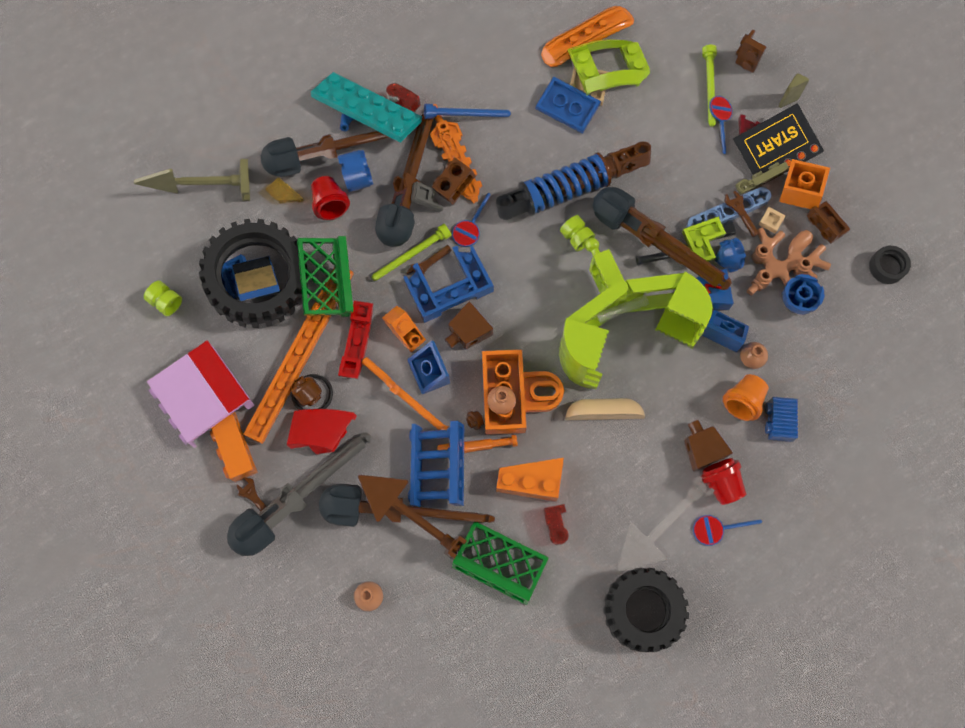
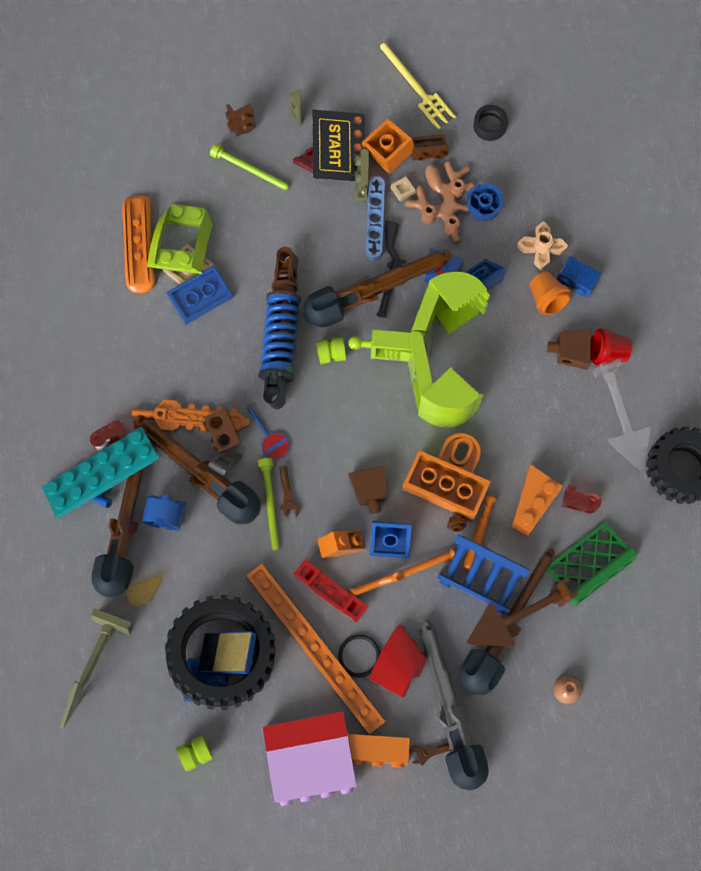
camera: 65 degrees left, 0 degrees up
reddish brown head [292,376,322,406] -> none
green fence [297,236,354,317] -> none
red piece [311,176,350,220] -> none
blue wedge [403,246,494,323] -> none
blue piece [424,104,511,119] -> none
nougat brick [487,386,516,414] -> none
tan brick [565,398,645,420] -> none
lime plate [682,216,726,262] -> none
piece [693,515,762,546] -> none
piece [709,96,733,154] -> none
blue helmet [715,238,746,273] -> none
reddish brown piece [724,191,759,237] -> none
nougat brick [740,342,768,369] -> none
none -> light yellow piece [380,43,456,129]
none -> light nougat plant [517,221,568,271]

